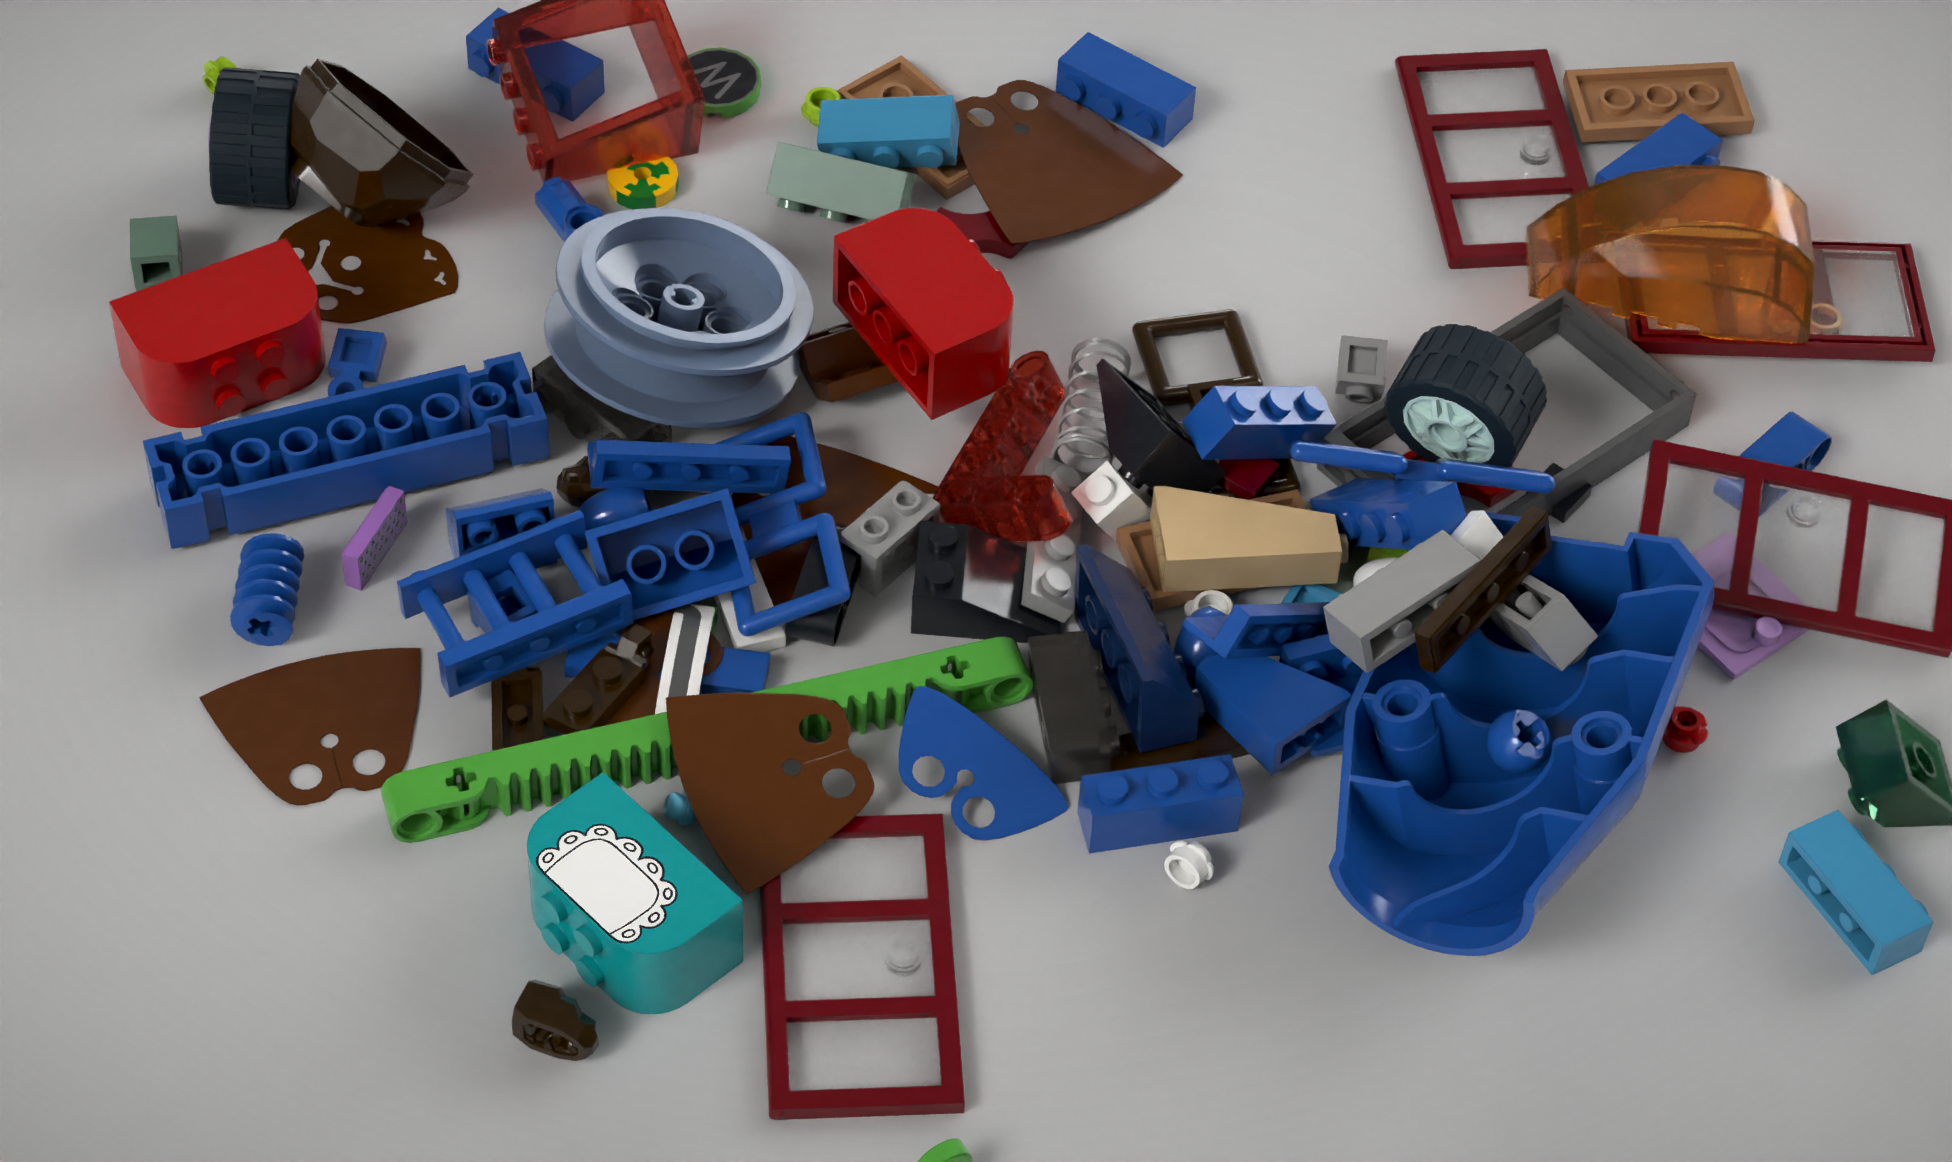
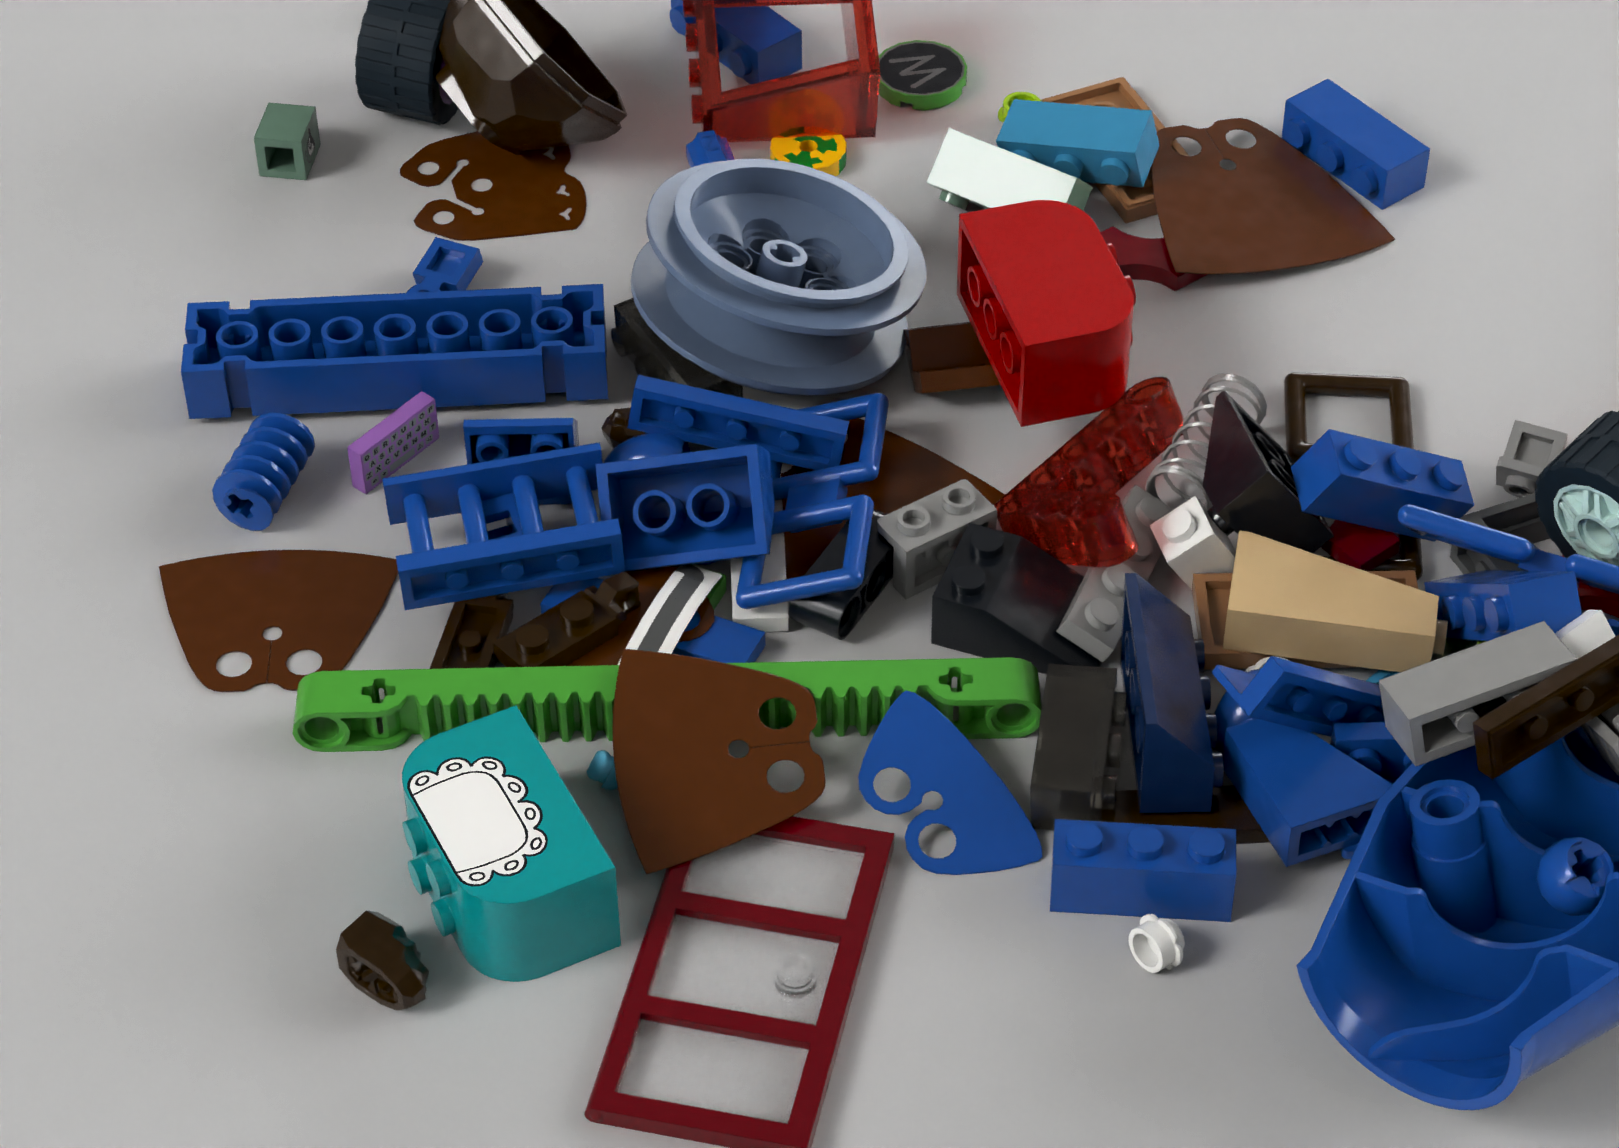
camera: 20 degrees right, 5 degrees down
red brick [109,238,326,428] -> none

